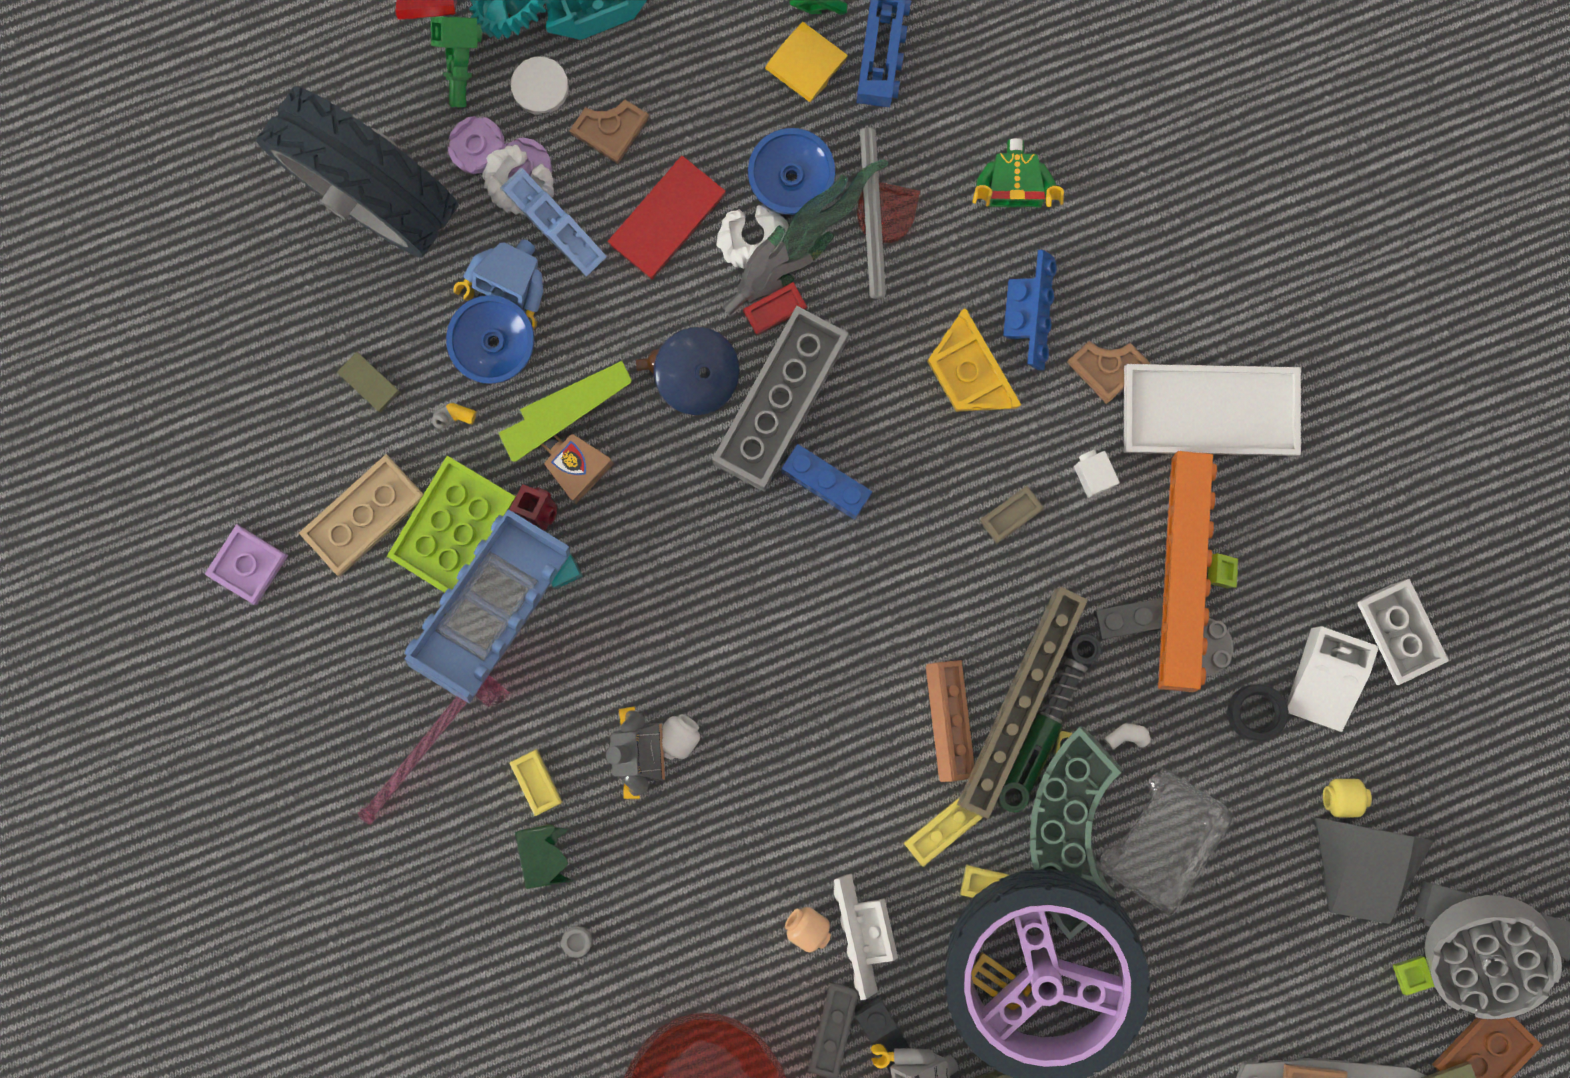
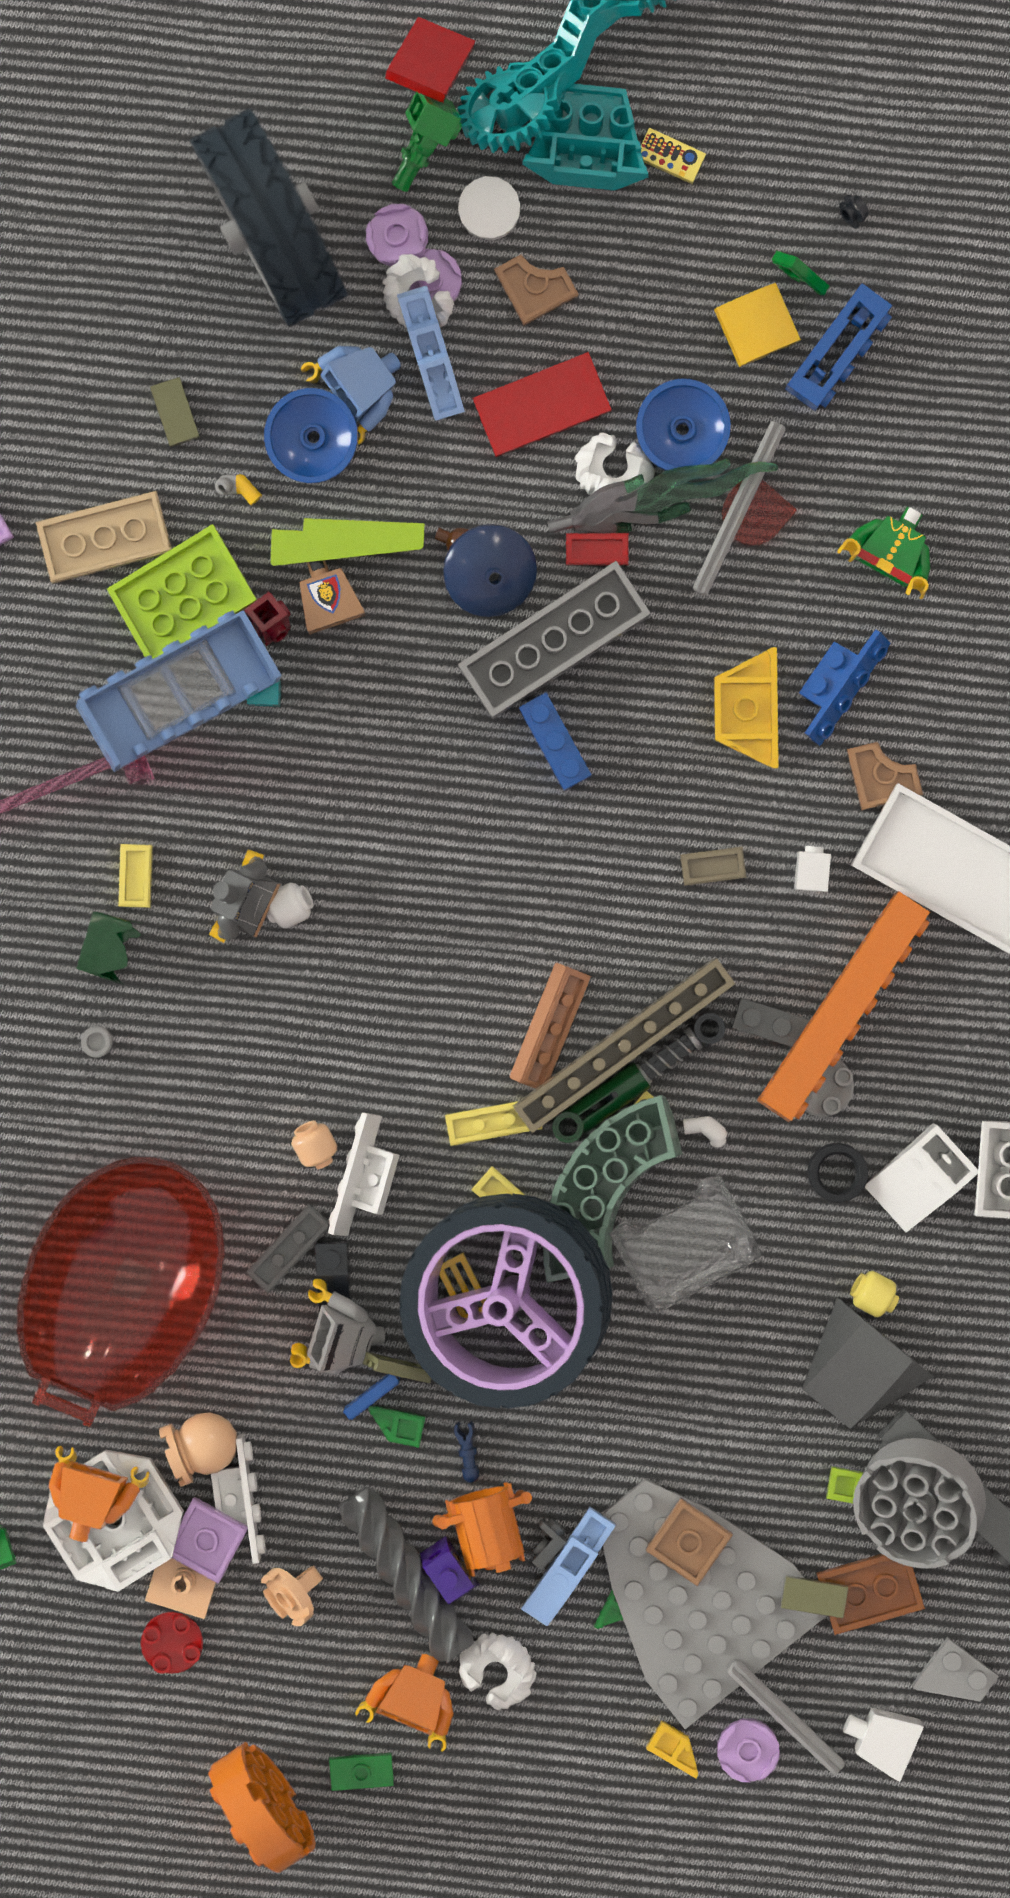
camera: 25 degrees right, 5 degrees up
lime plate [1208,553,1238,589] -> none

